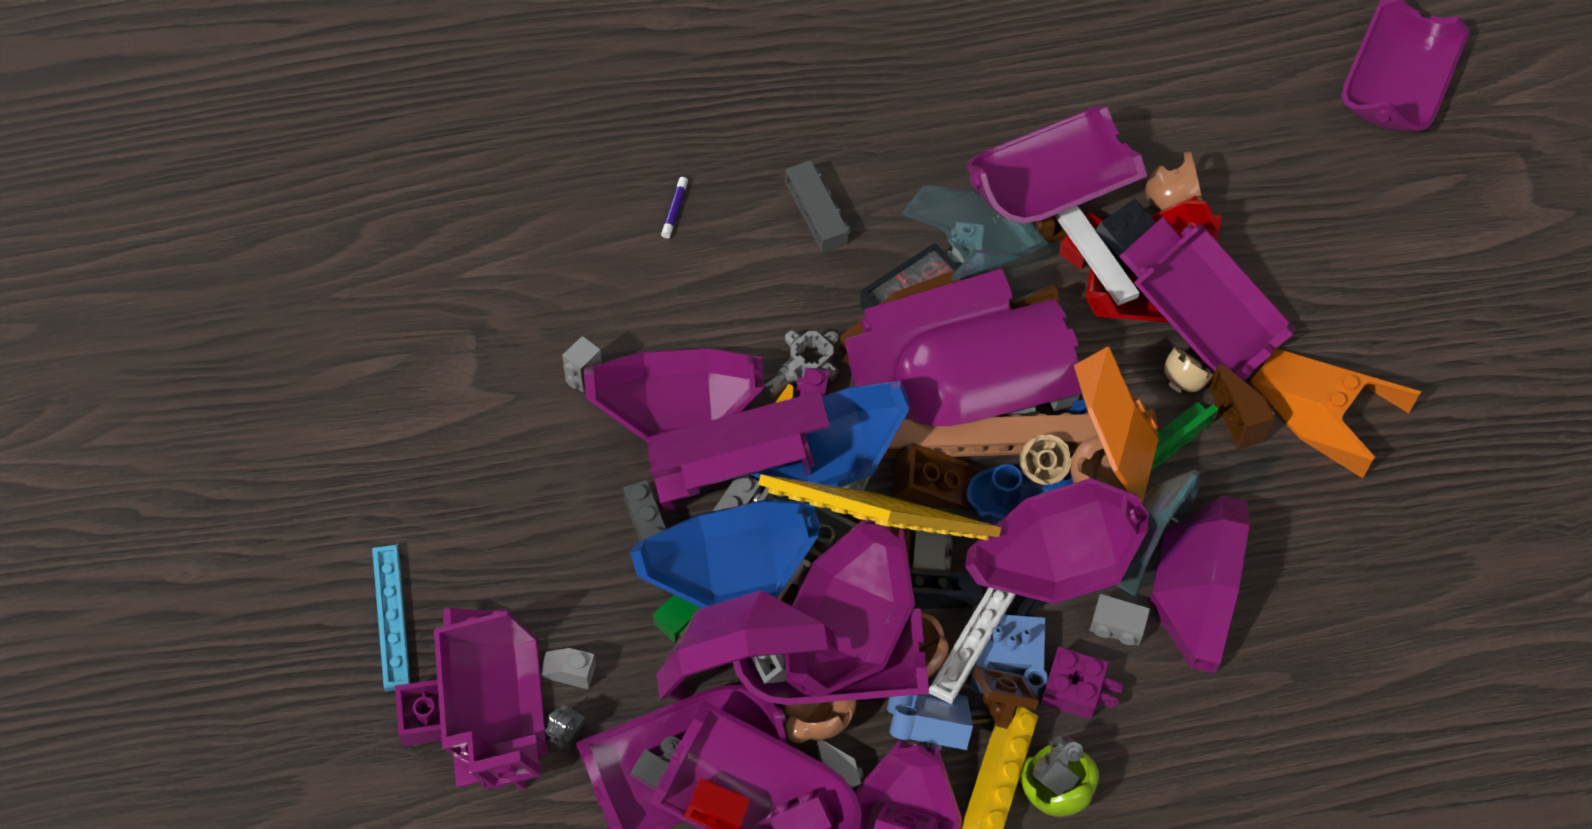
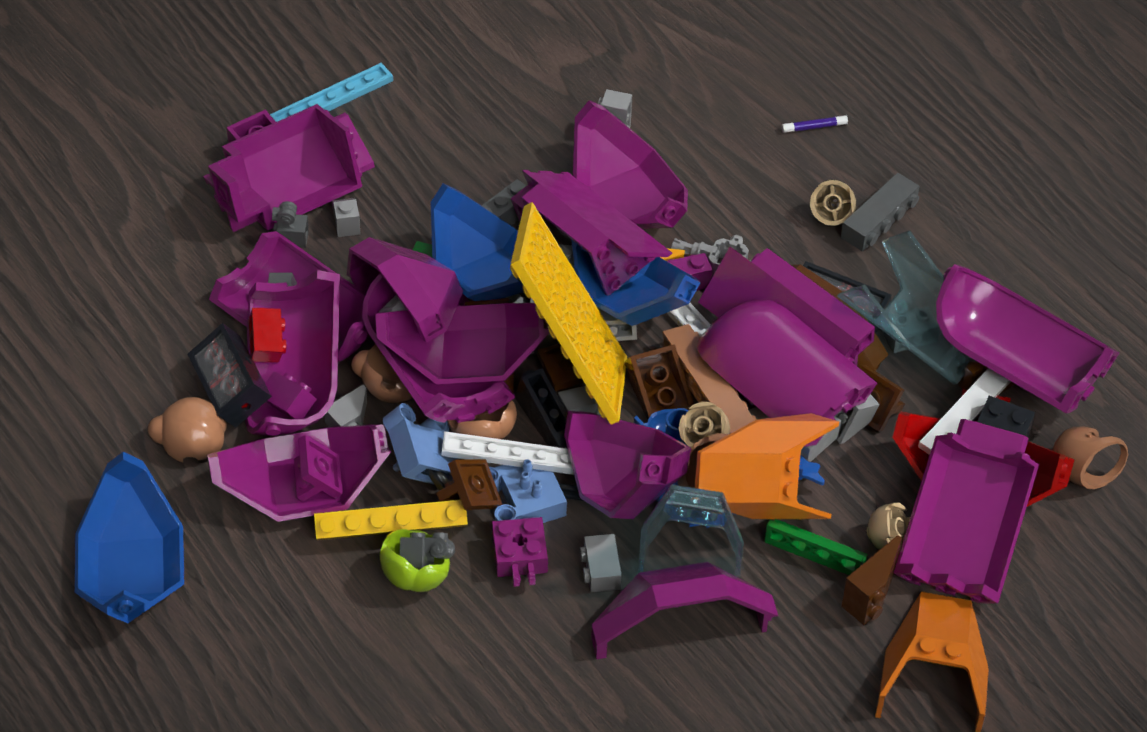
camera: 65 degrees right, 10 degrees down
none -> tan cylinder [810,180,856,226]

